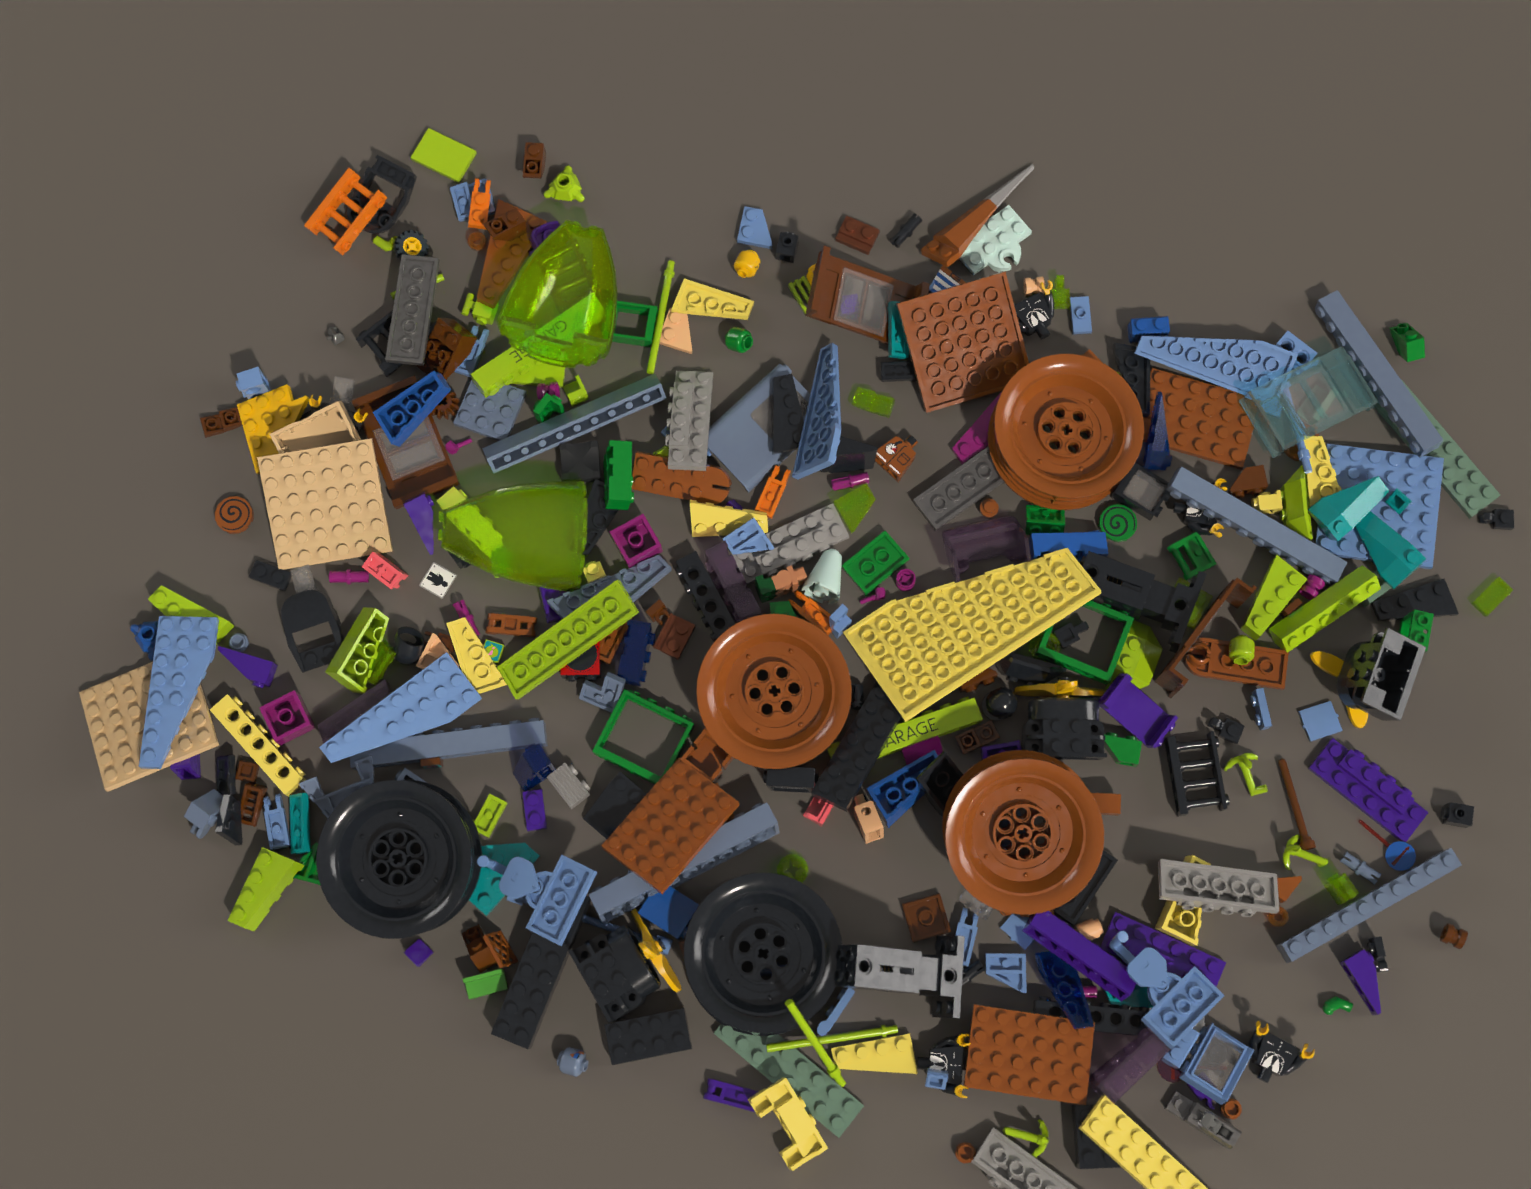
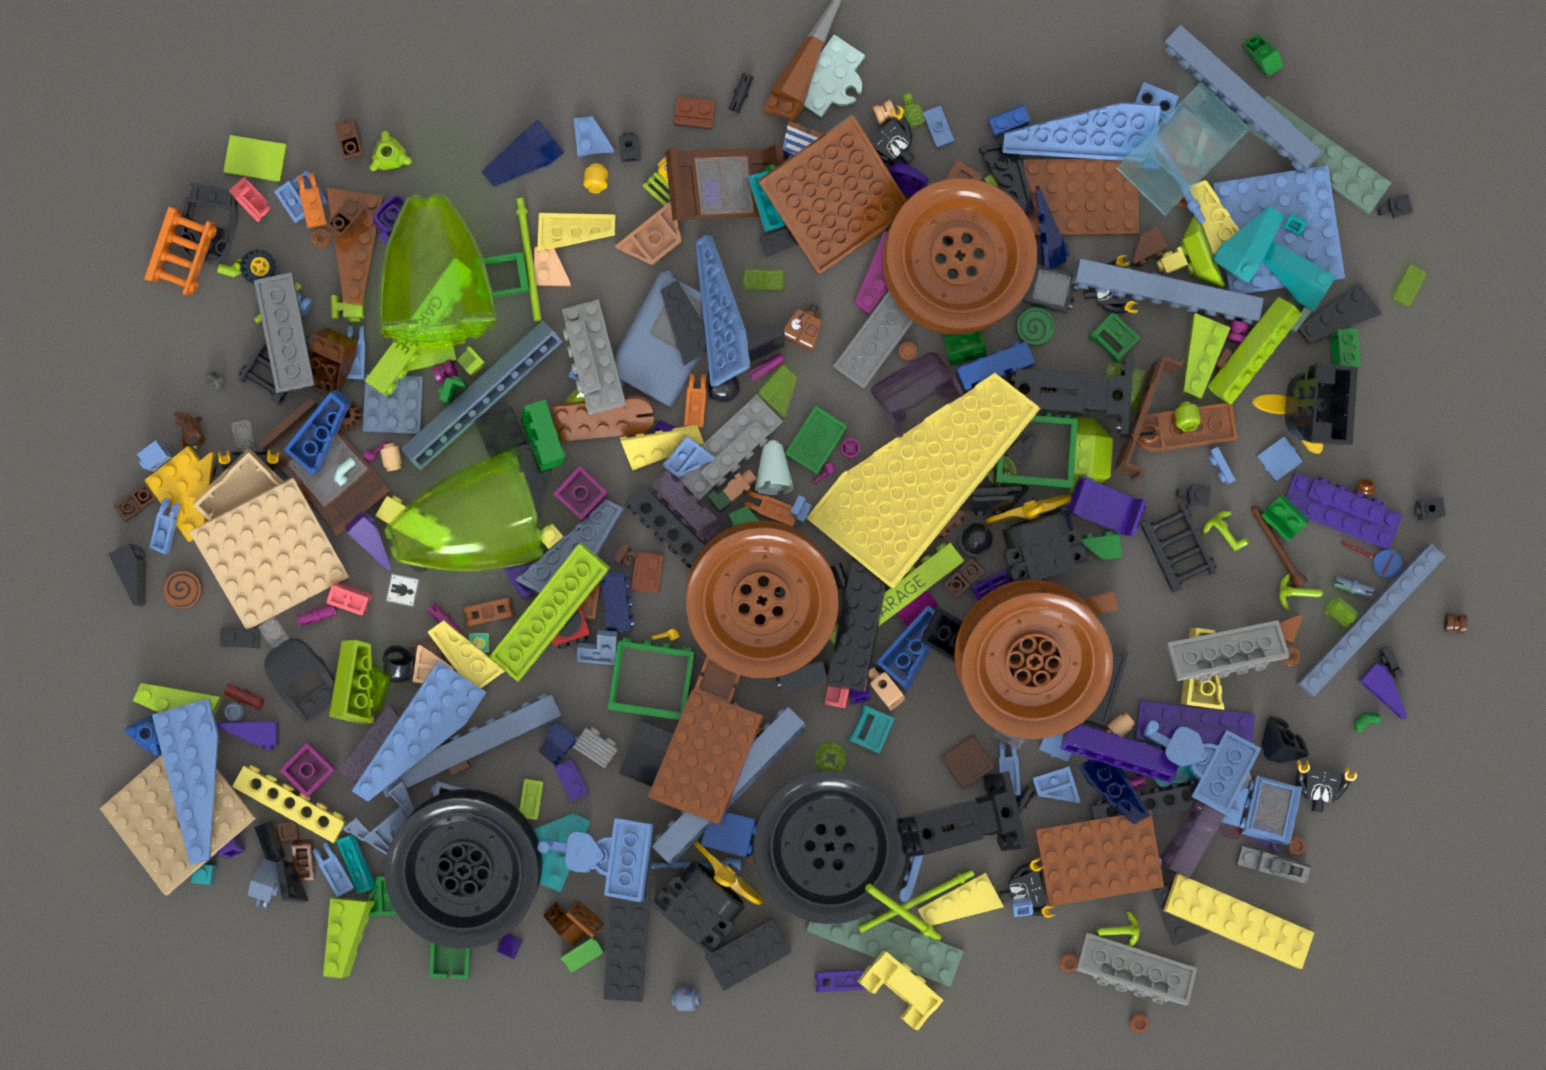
camera: 20 degrees left, 10 degrees up
green head [725,327,753,353] -> none
none -> black slope [108,544,146,607]
none -> medium blue hinge [149,498,181,555]
none -> reddish brown piece [175,412,205,450]
none -> teal brick [191,863,217,885]
none -> clear red pin [224,684,264,710]
none -> coral hinge [229,177,270,222]
none -> medium blue wheel [296,291,313,316]
none -> light aqua arm [334,457,355,486]
none -> light nougat brick [380,443,403,472]
none -> green piece [429,942,472,979]
none -> clear blue wedge [482,120,564,187]
none -> nougat wing [615,202,682,266]
none -> yellow hand [652,629,680,641]
none -> black helmet [707,371,740,403]
none -> teal plate [848,705,895,754]
none -> dark purple tile [849,687,870,705]
none -> dark purple piece [889,162,929,196]
none -> black slope [1261,716,1309,764]
none -> green bracket [1262,494,1310,542]
none -> dark orange plate [1356,478,1375,495]

